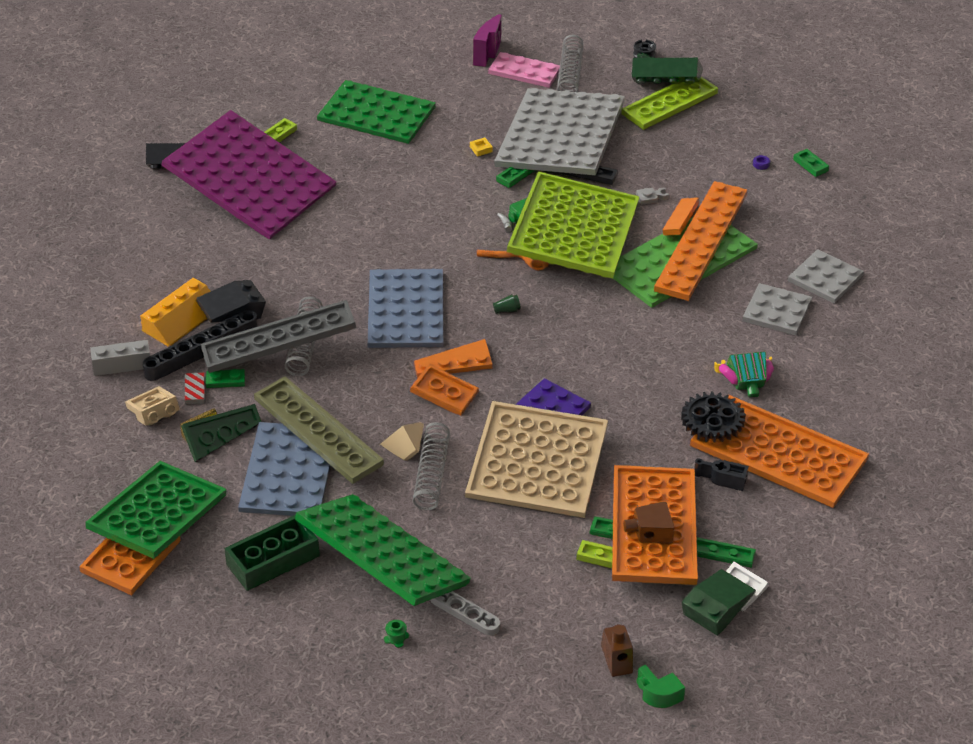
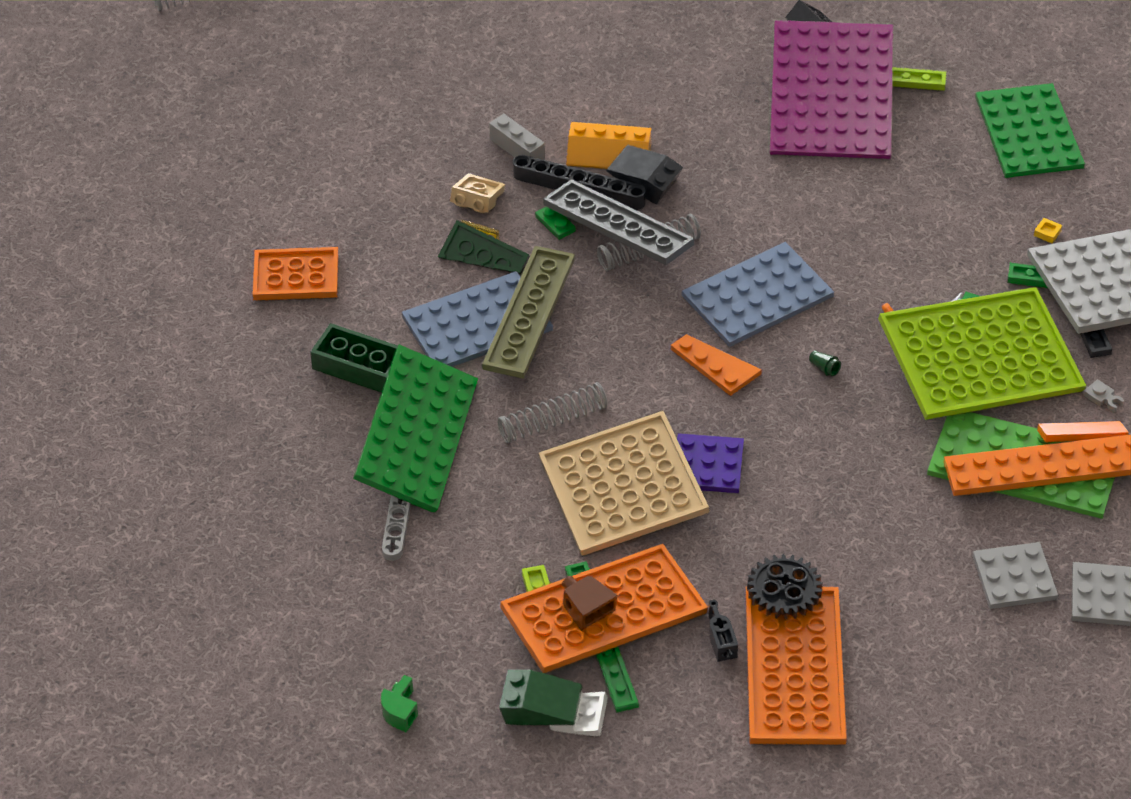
camera: 60 degrees right, 5 degrees up
green plate [85,461,226,559] -> none
tile [185,373,205,405] -> none
tan slope [380,422,424,461] -> none
green brick [384,620,409,648] -> none
orange tile [410,364,479,416] -> none
reddish brown torso [601,624,633,677] -> none
torso [714,352,774,398] -> none

